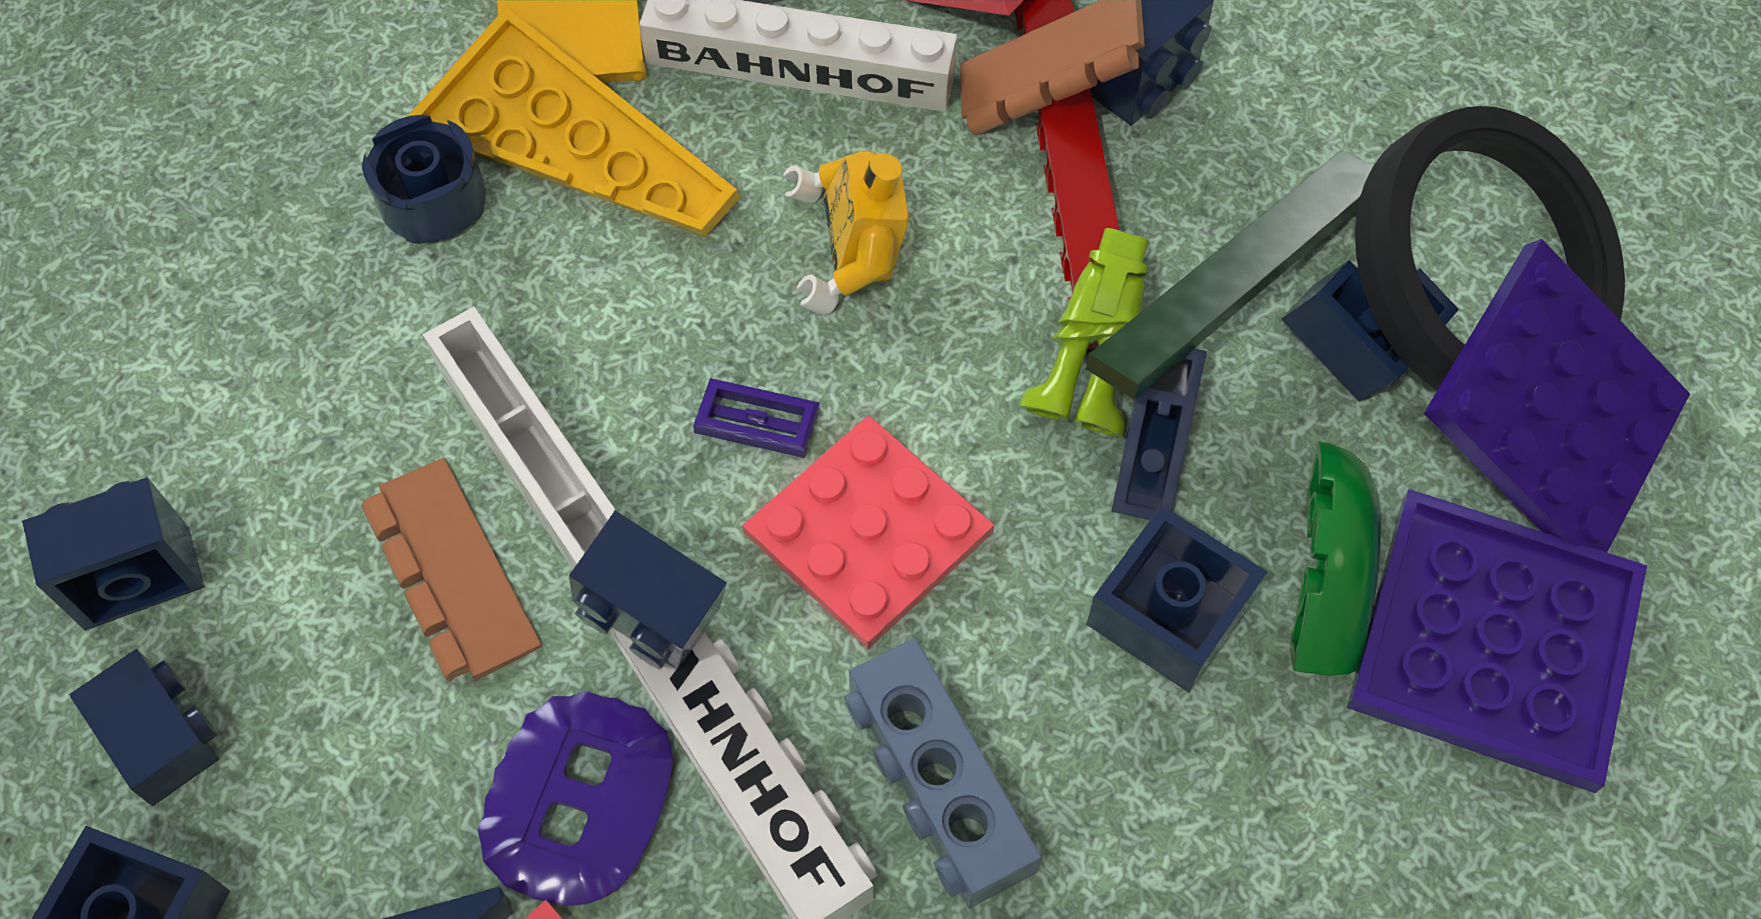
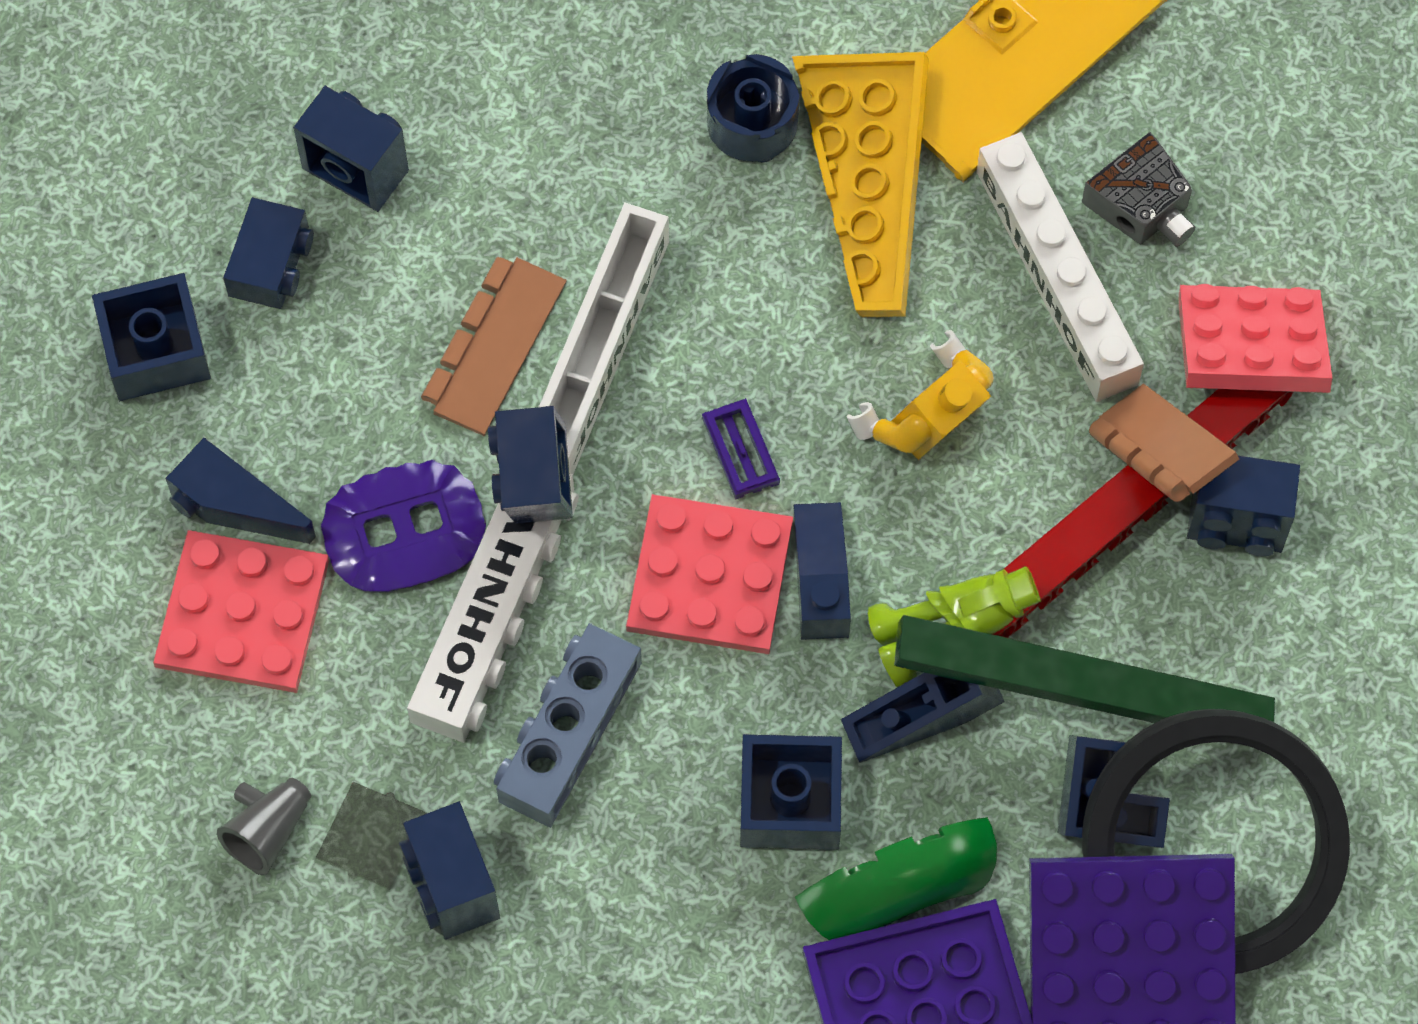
camera: 55 degrees right, 5 degrees up
none -> dark blue slope [793,502,851,640]

